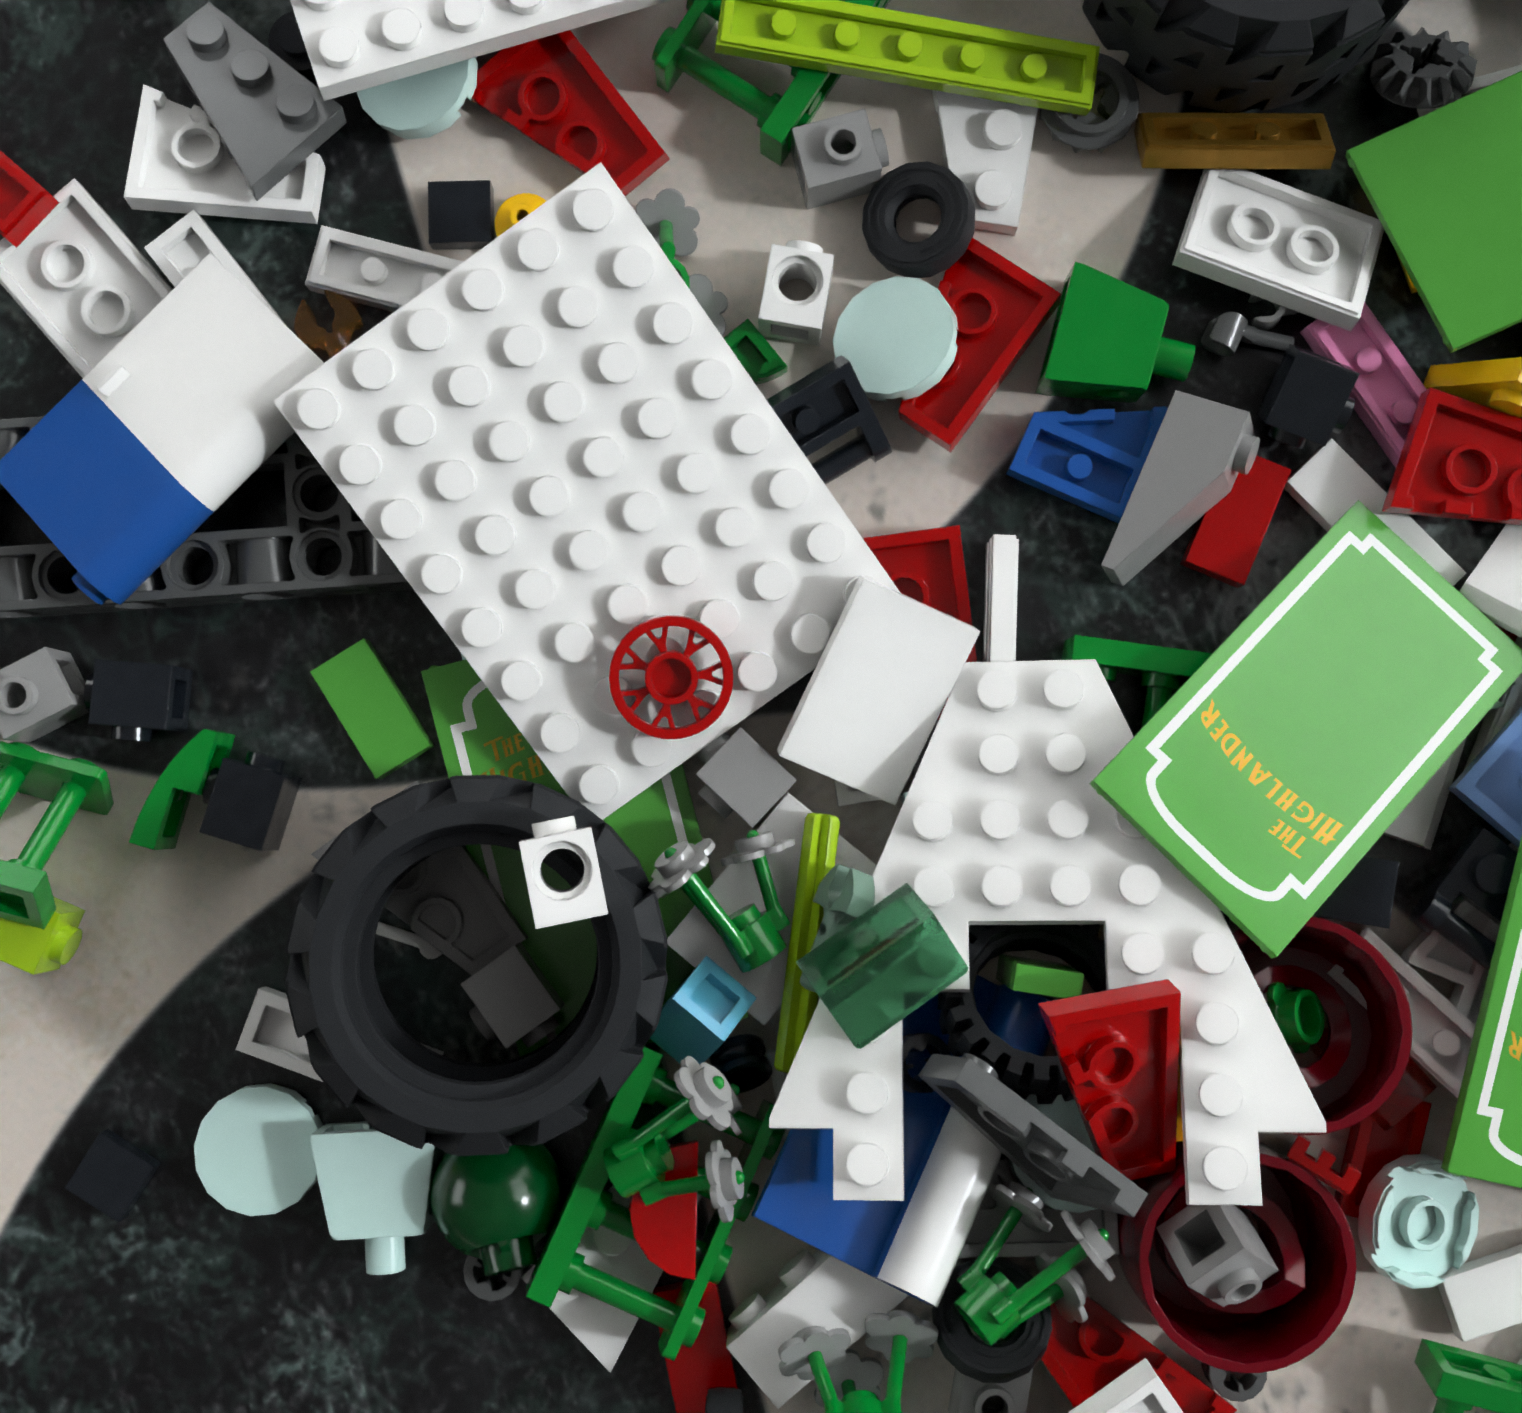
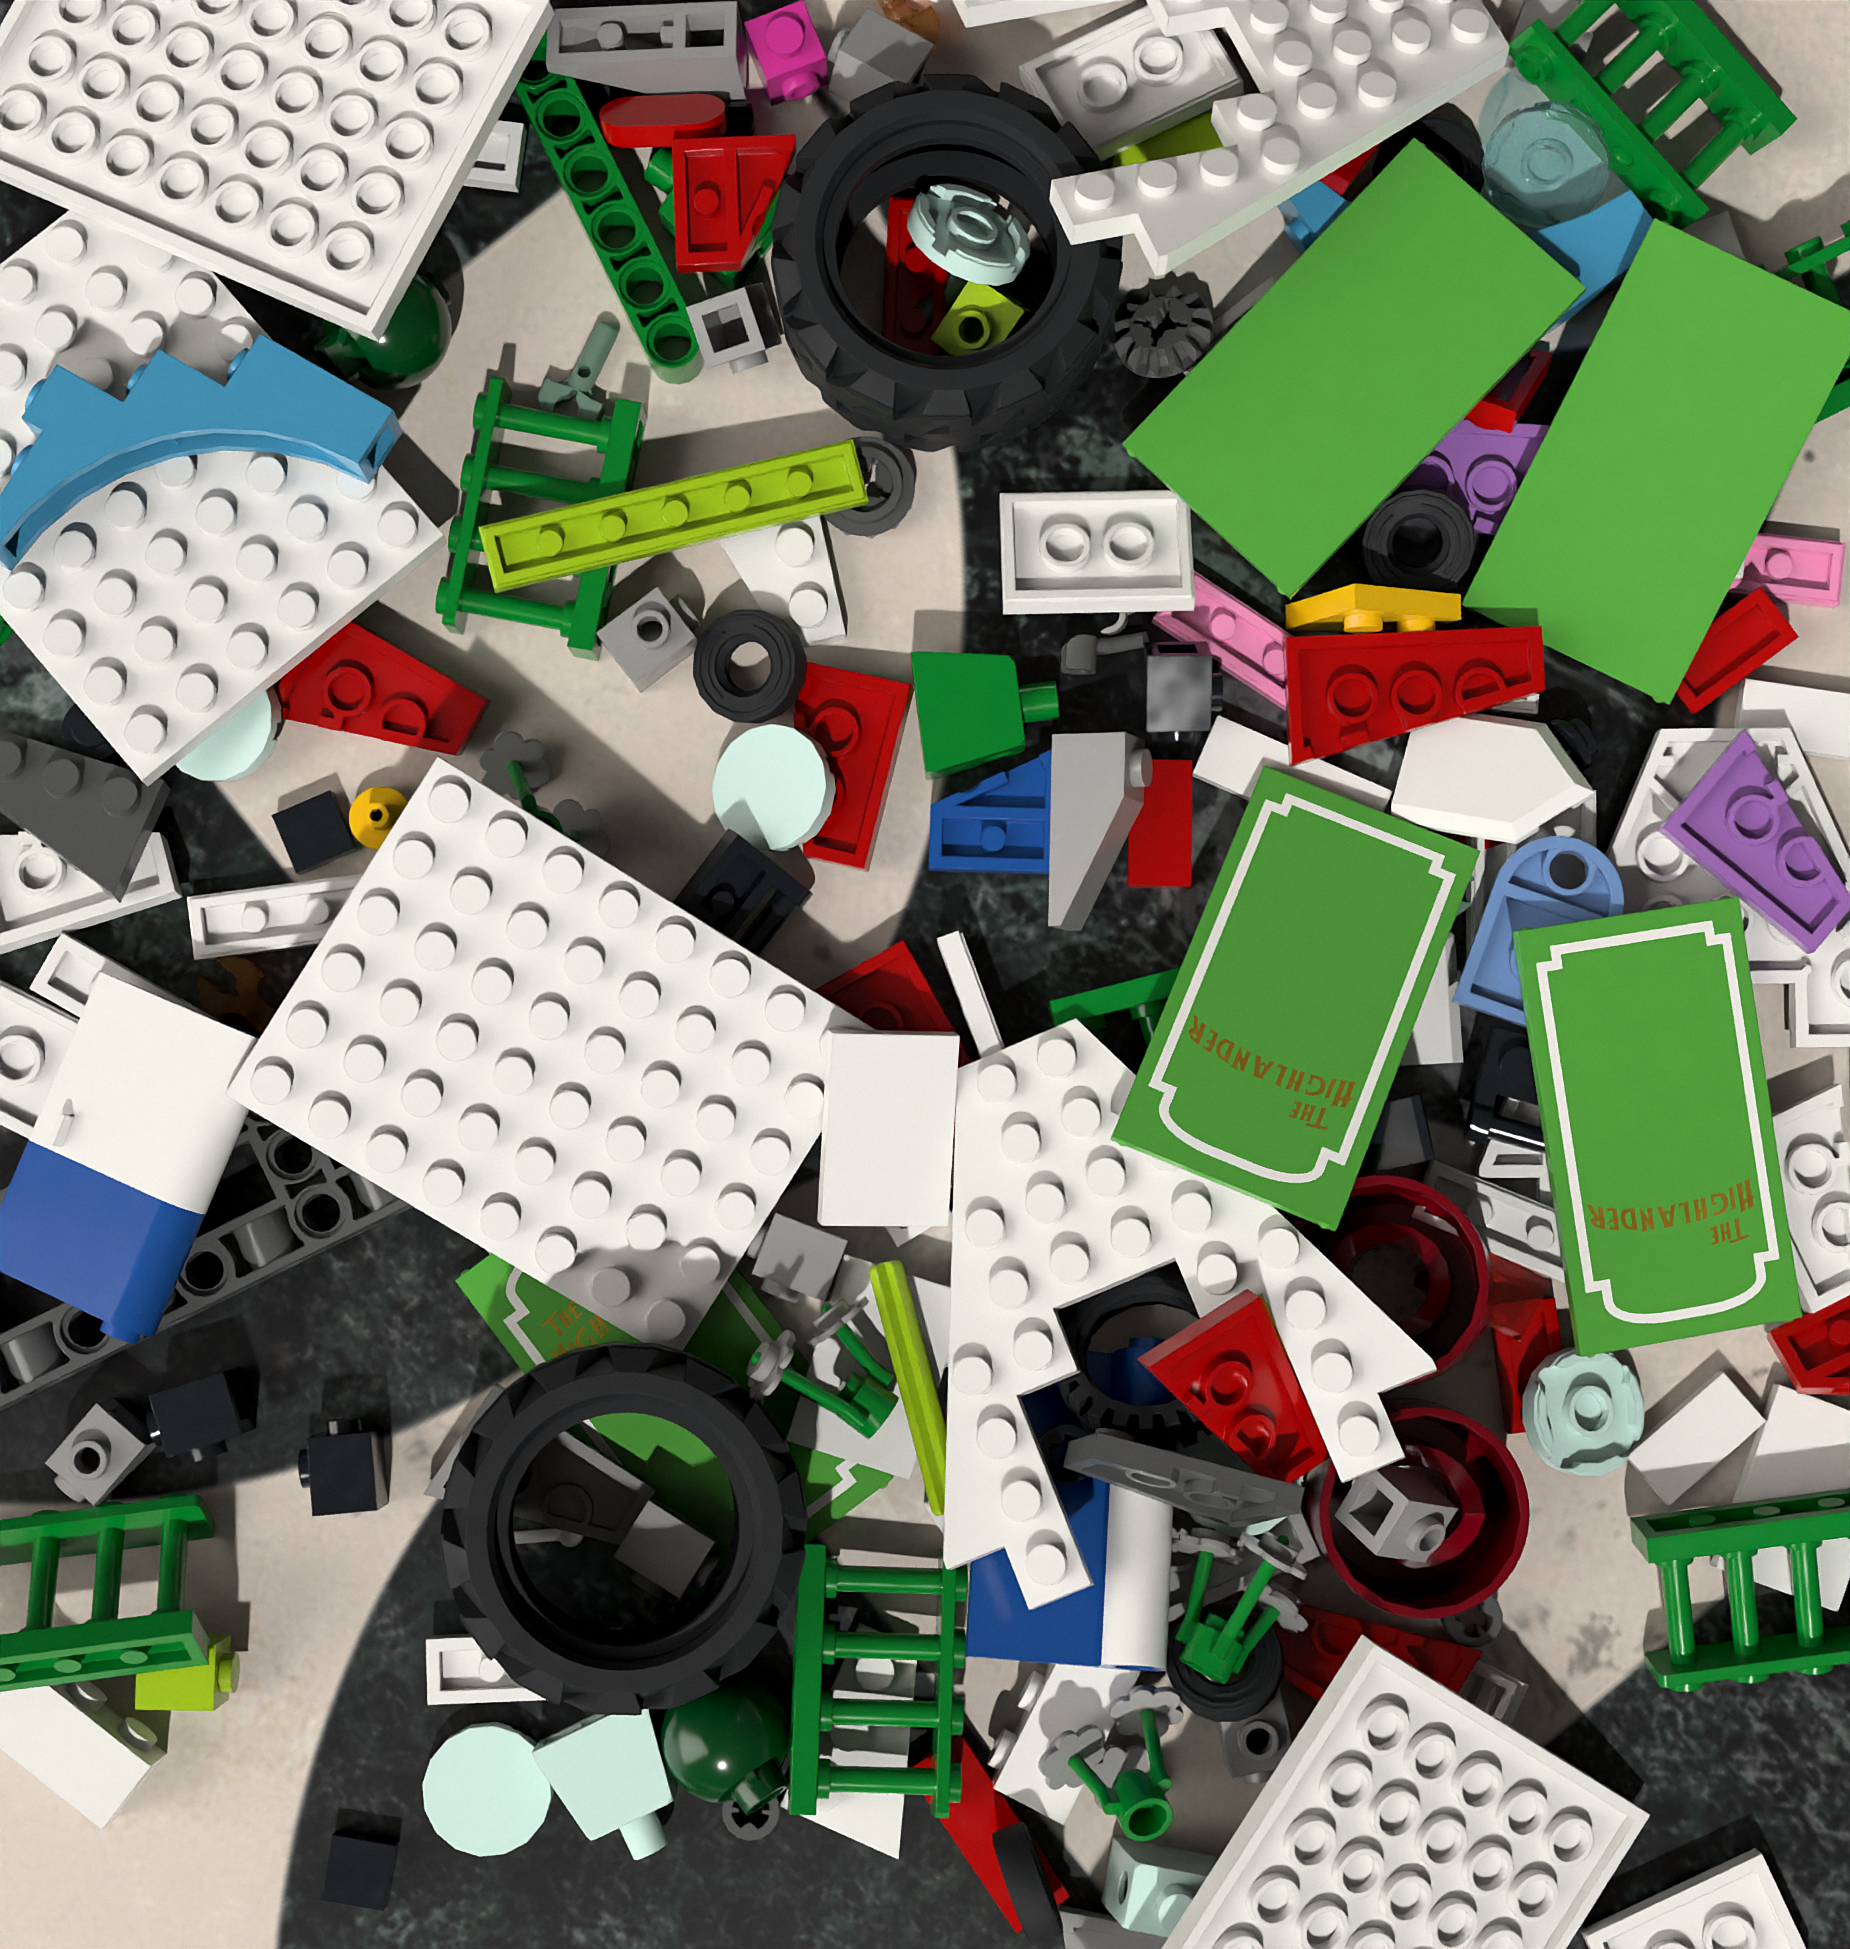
camera: 25 degrees left, 0 degrees up
green slope [129,729,236,850] -> none
bright green tile [310,638,434,780] -> none
white brick [519,816,608,929] -> none
plant [603,1056,745,1223] -> none
red wheel [609,615,733,739] -> none
red tile [629,1140,698,1280] -> none
medium azure brick [650,955,757,1064] -> none
black bush [709,1034,773,1093] -> none
green tile [724,319,788,385] -> none
white brick [758,240,834,346] -> none
clear green panel [796,883,968,1049] -> none
sand green bar [800,864,875,993] -> none
bright green tile [996,954,1084,998] -> none
pearl gold tile [1134,112,1336,169] -> none
green plate [1266,982,1325,1054] -> none
red tile [1287,1135,1362,1195] -> none

